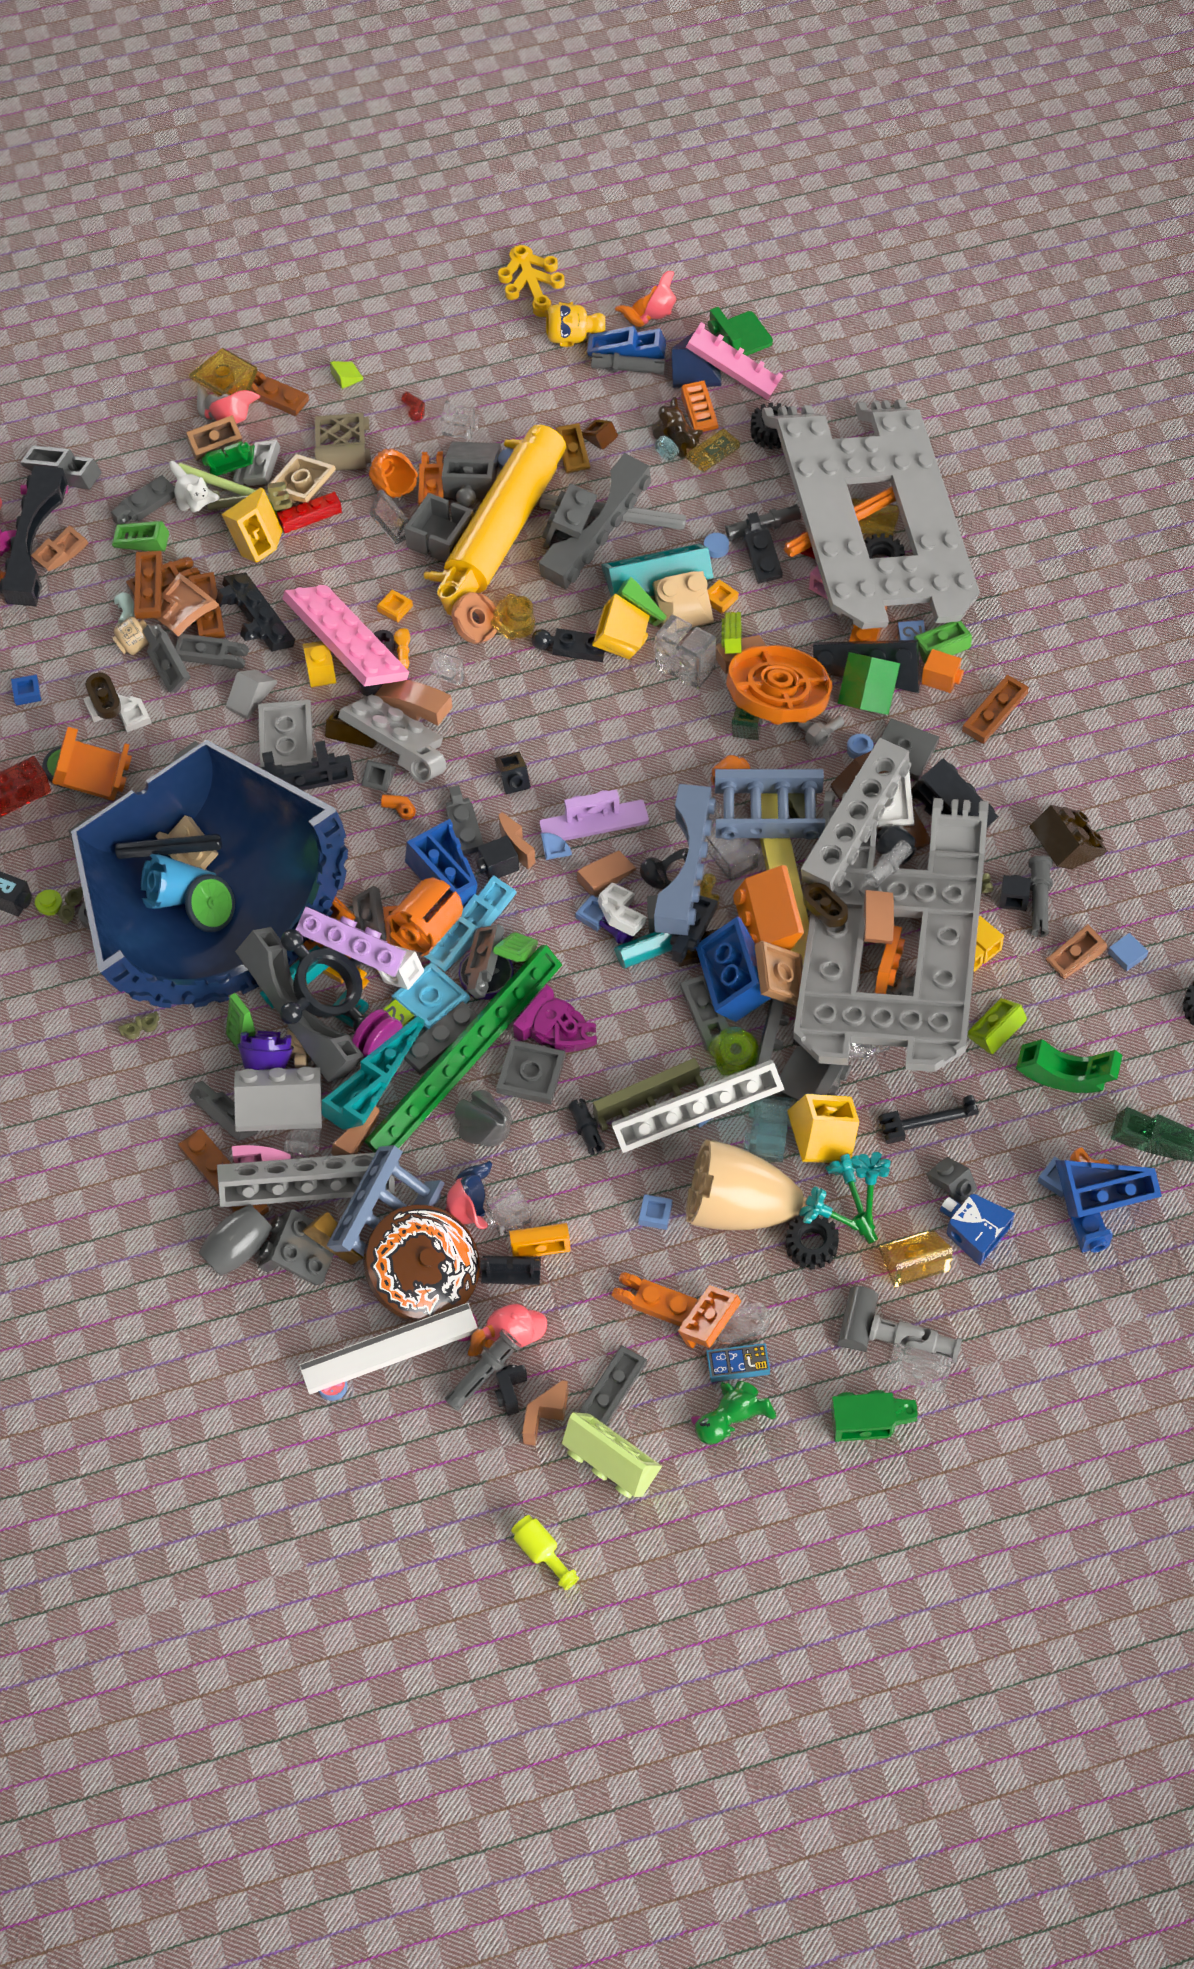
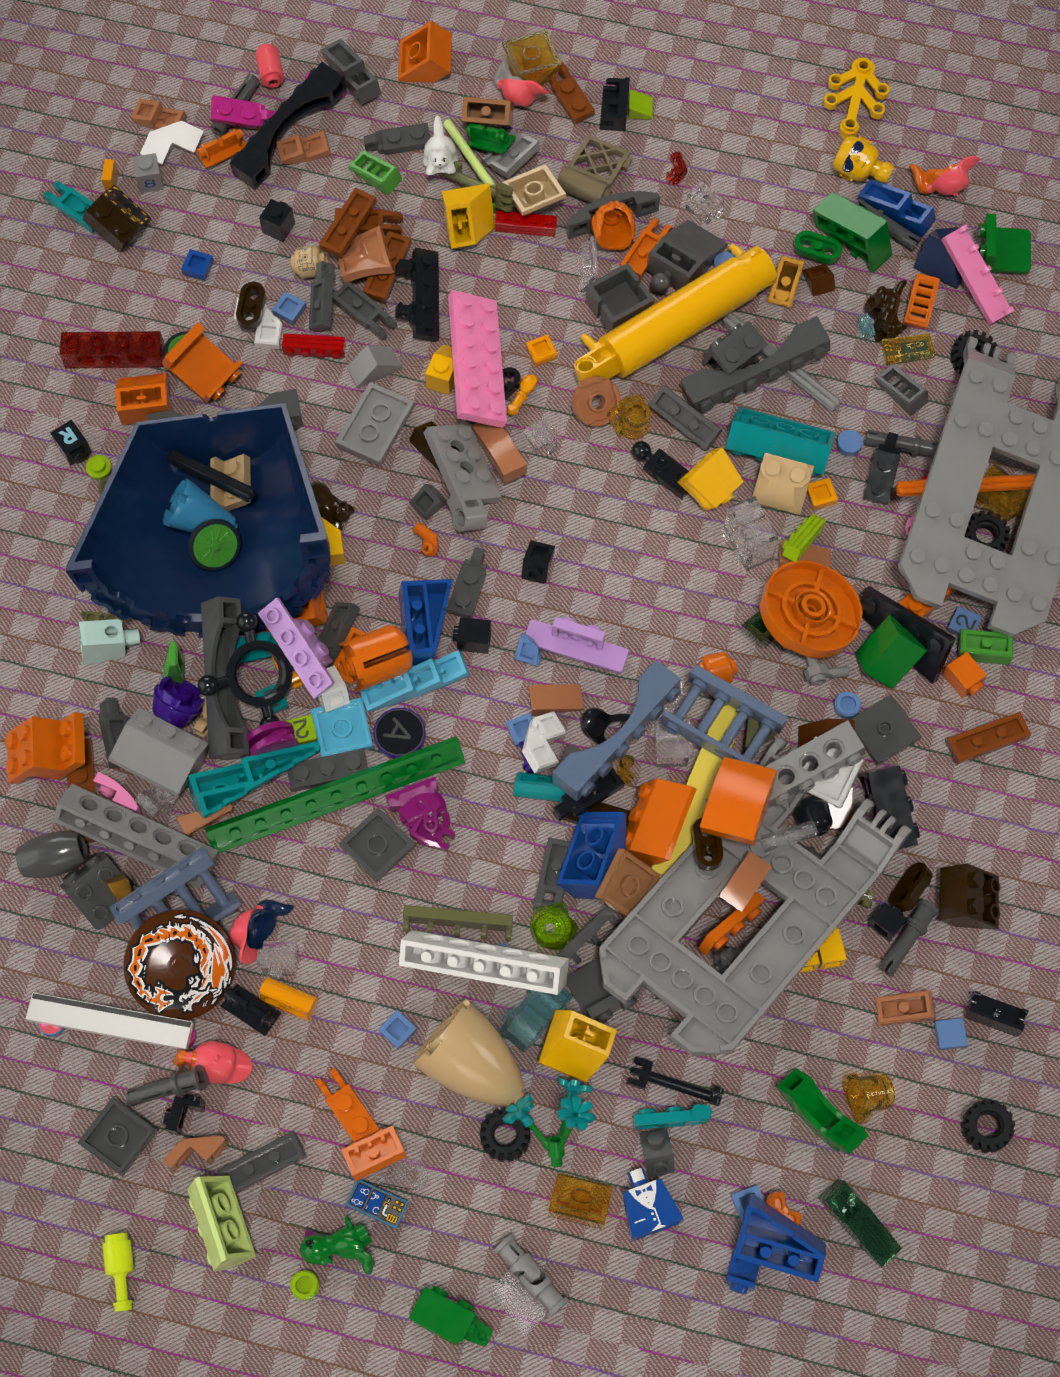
camera: 30 degrees right, 10 degrees up
light aqua arm [114,592,135,624] -> none
black hinge [260,740,354,791] -> none
dark grey hat [455,1090,513,1147] -> none
dark grey hinge [465,924,505,999] -> none
bright green slope [493,932,538,962] -> none
nougat slope [498,812,536,870] -> none
black pin [568,1098,605,1155] -> none
bright green slope [616,576,667,626] -> none
dark grey brick [837,1286,878,1352] -> none
lime slope [967,998,1027,1054] -> none
none -> orange bracket [5,712,85,784]
none -> dark grey plate [77,1097,158,1177]
none -> light aqua torso [79,619,140,665]
none -> orange slope [115,373,171,425]
none -> black brick [259,199,295,242]
none -> medium blue tile [272,291,307,326]
none -> red piece [282,333,346,359]
none -> lime tile [290,1270,320,1301]
none -> orange slope [398,21,452,83]
none -> dark grey slope [567,191,660,239]
none -> black hinge [599,77,630,132]
none -> teal hinge [633,1104,713,1131]
none -> dark grey plate [648,385,723,451]
none -> orange slope [700,757,777,846]
none -> green plate [794,231,842,264]
none -> green wedge [813,192,892,273]
none -> clear yellow piece [842,1072,895,1124]
none -> dark grey slope [875,364,929,416]
none -> dark brown plate [889,862,933,912]
none -> black hinge [964,991,1029,1037]

